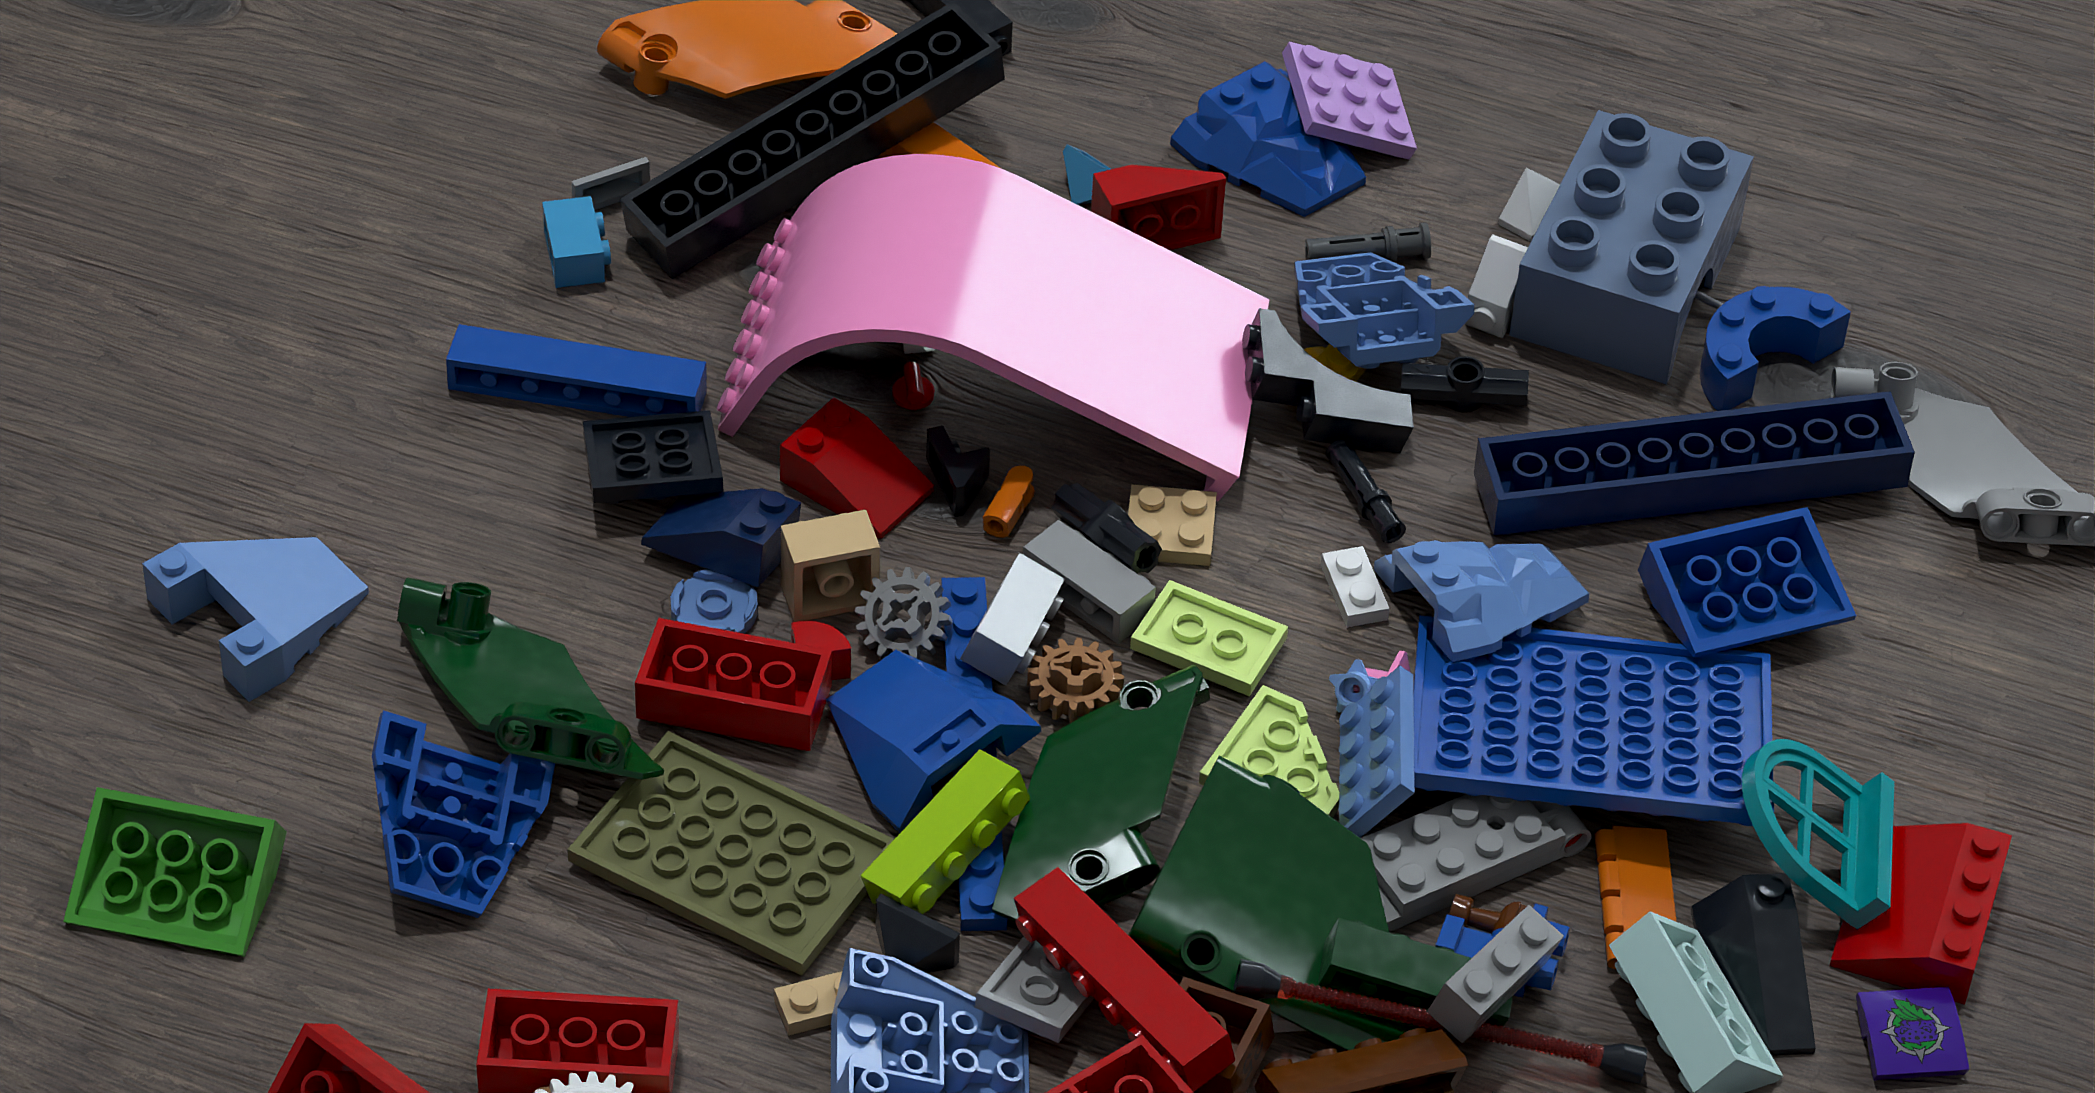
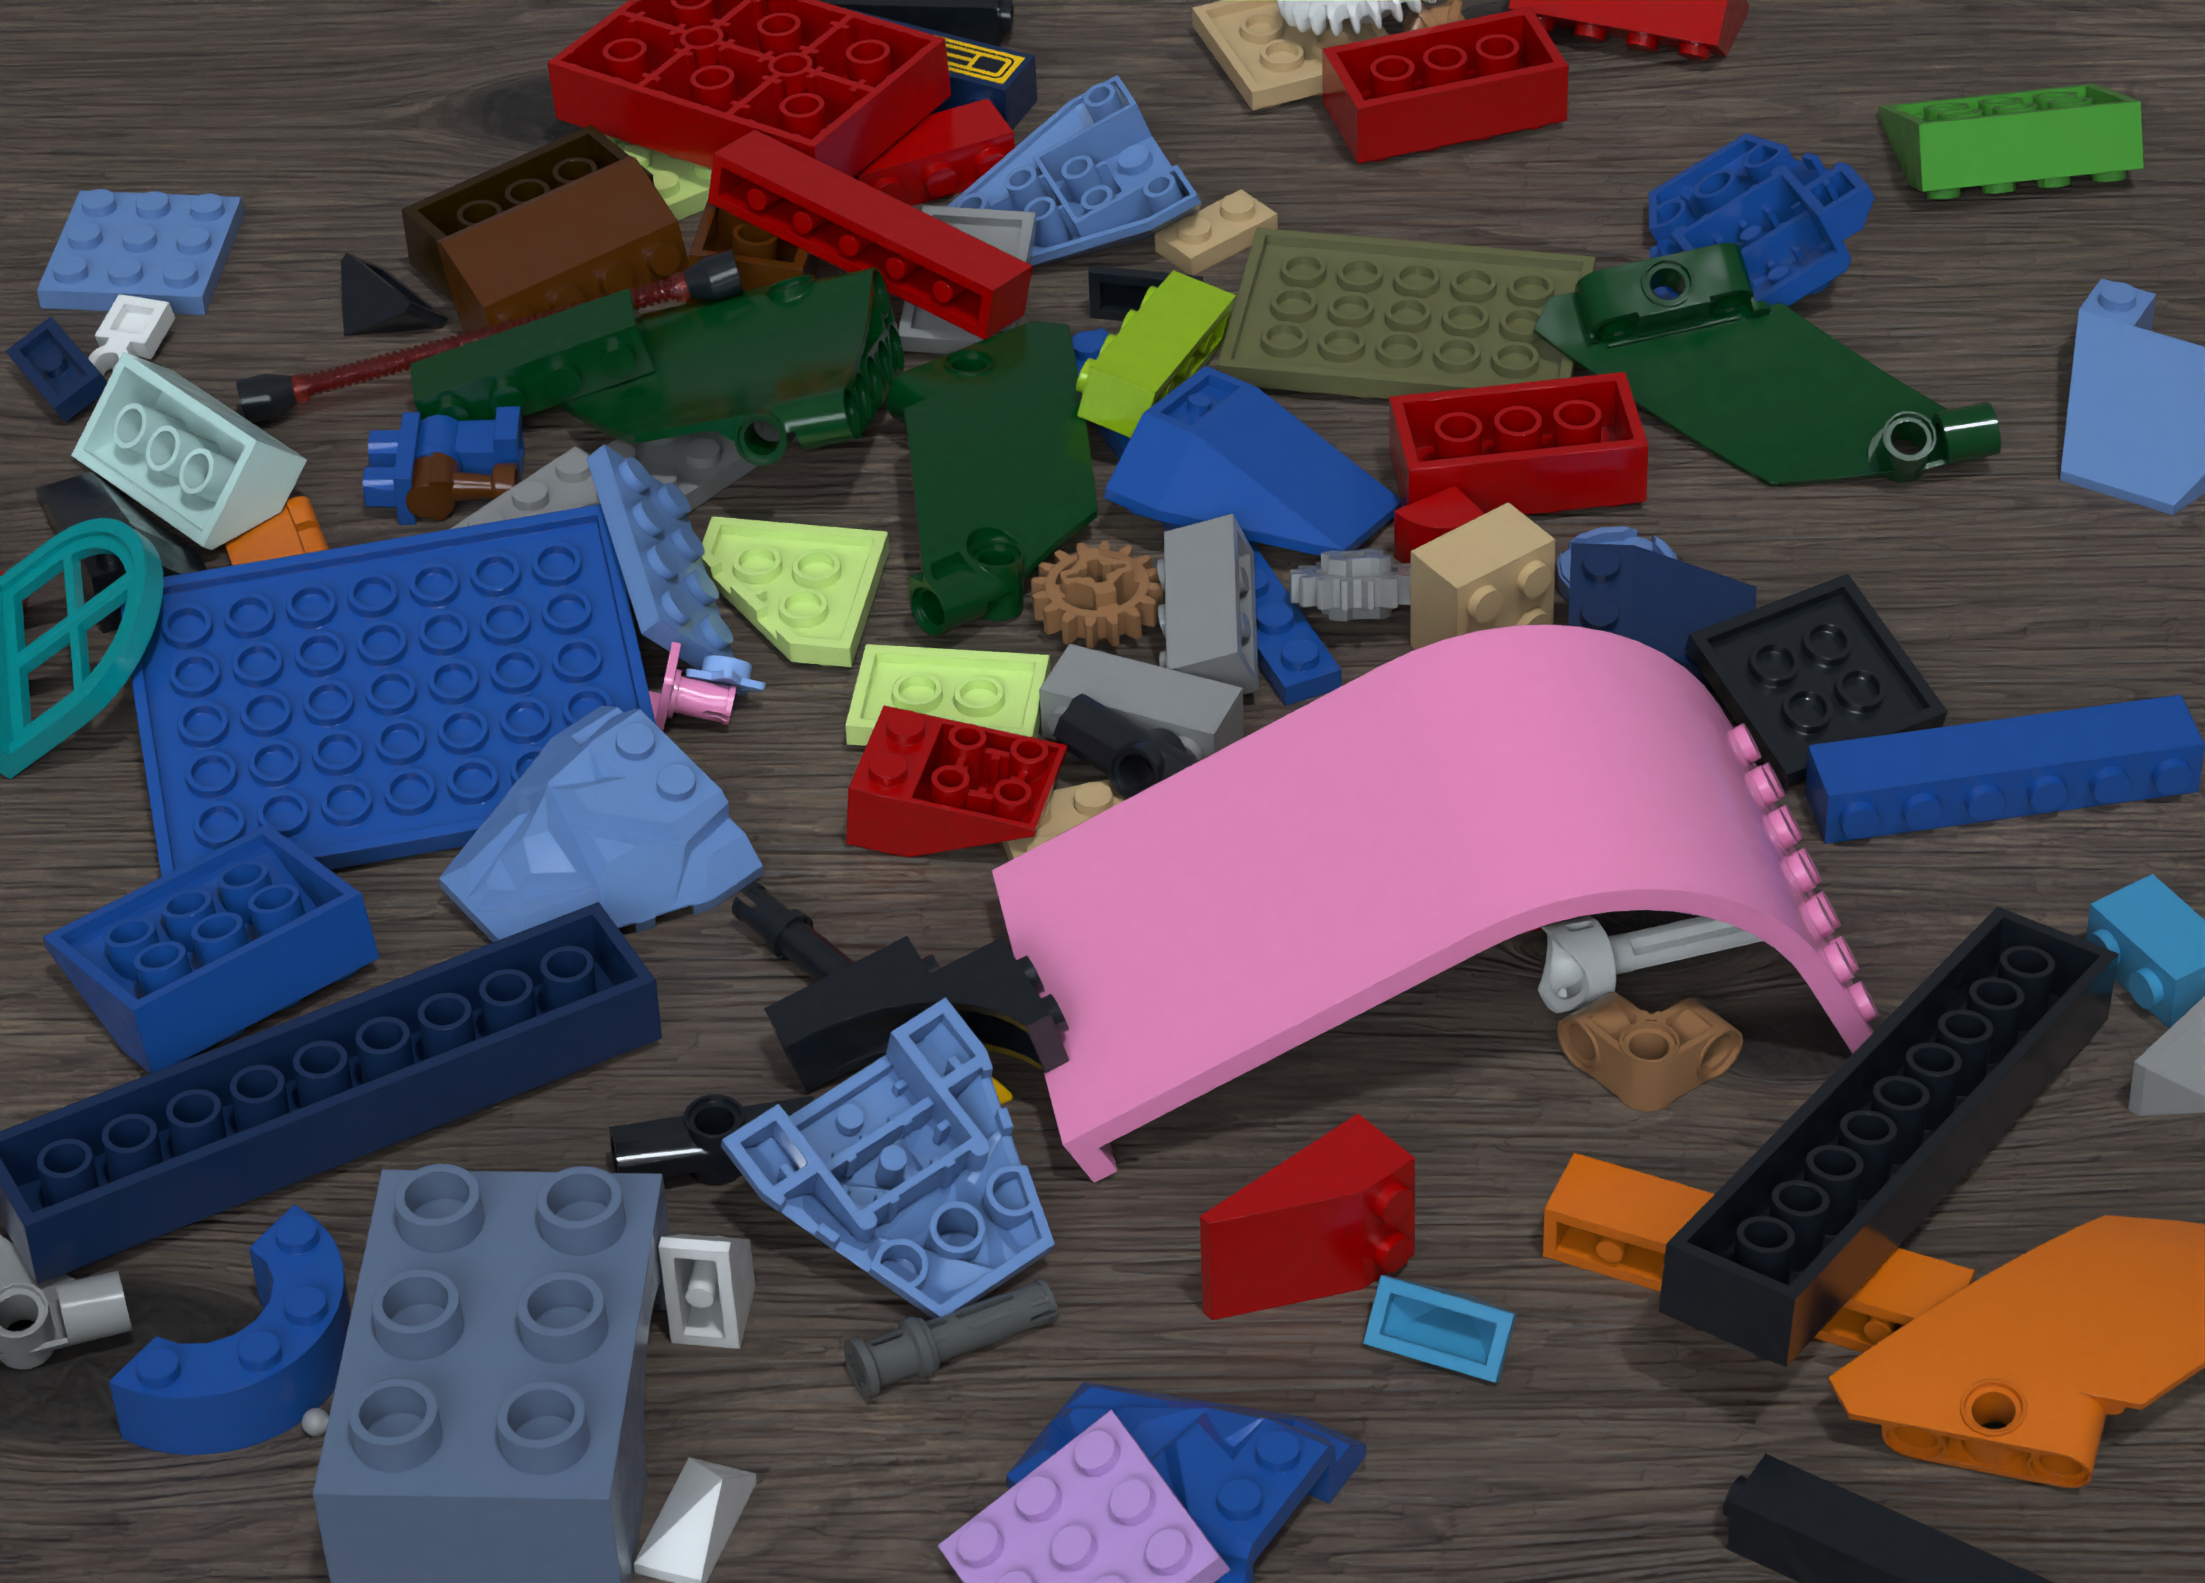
camera: 165 degrees right, 5 degrees down
white plate [1320,546,1390,628] -> none
light grey brick [1427,905,1564,1043] -> none
none -> red slope [846,705,1068,858]

